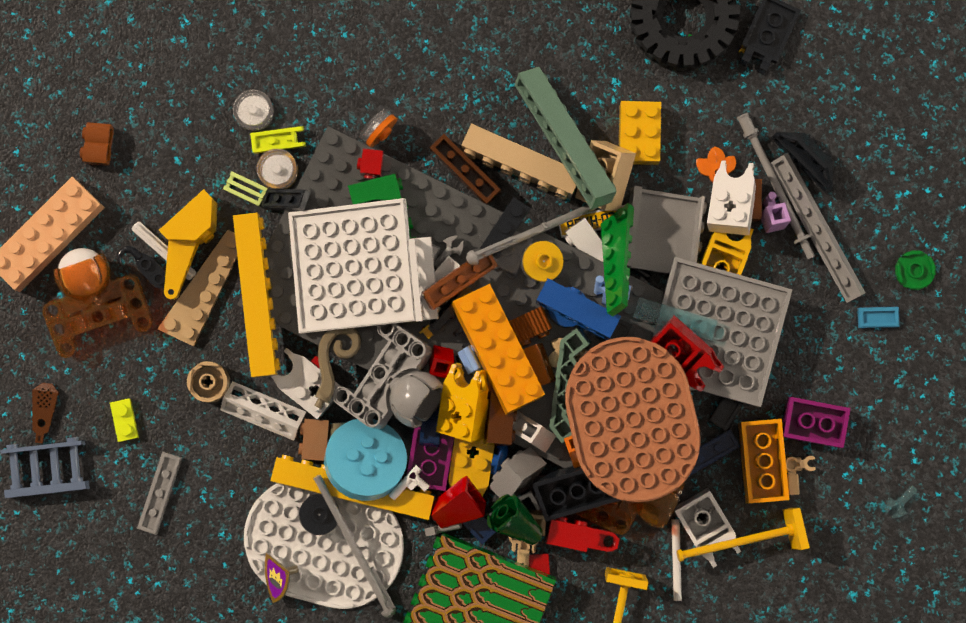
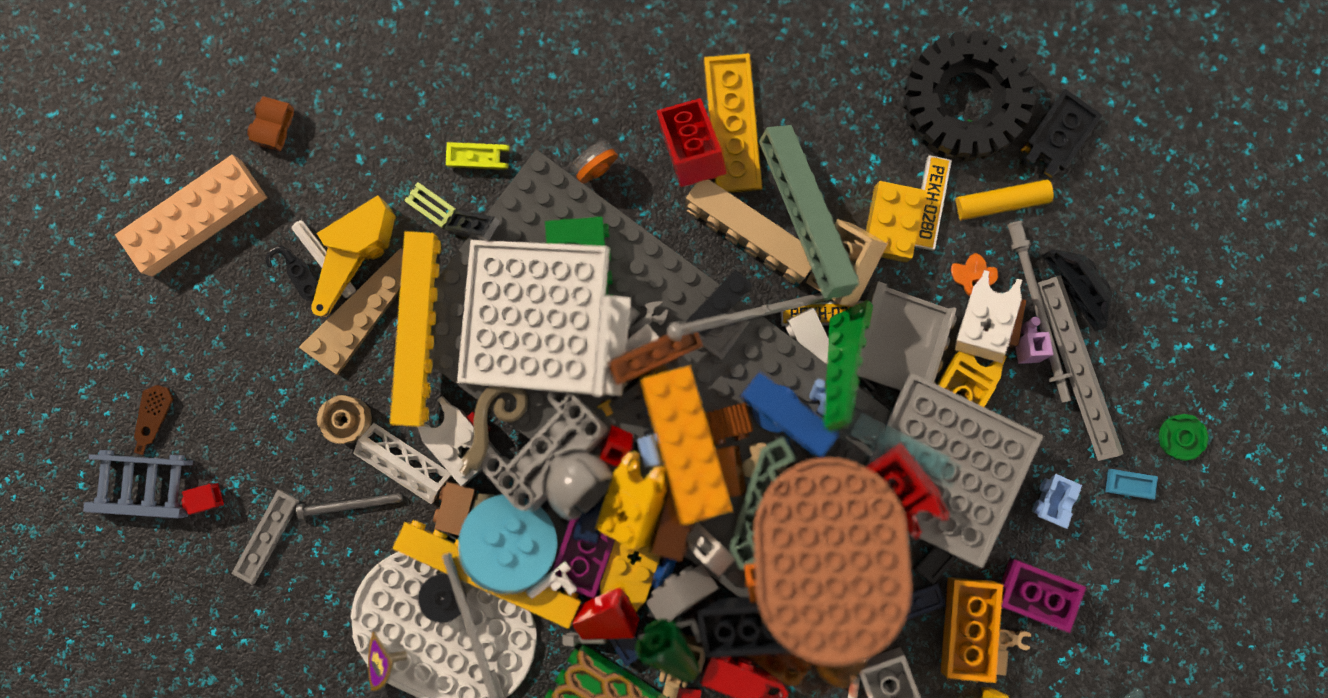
camera: 10 degrees right, 0 degrees up
clear orange beam [42,248,154,358] -> none
neon yellow plate [110,398,139,442] -> none
clear piece [233,89,274,131] -> none
clear piece [257,149,298,189] -> none
red brick [357,148,384,180] -> none
reddish brown brick [430,134,501,205] -> none
yellow piece [520,241,563,282] -> none
none -> red brick [182,483,224,515]
none -> flat silver bar [296,493,403,521]
none -> red brick [656,98,727,187]
none -> yellow tile [704,53,762,193]
none -> tile [915,155,952,251]
none -> yellow brick [955,179,1054,221]
none -> light blue cylinder [1032,474,1082,529]

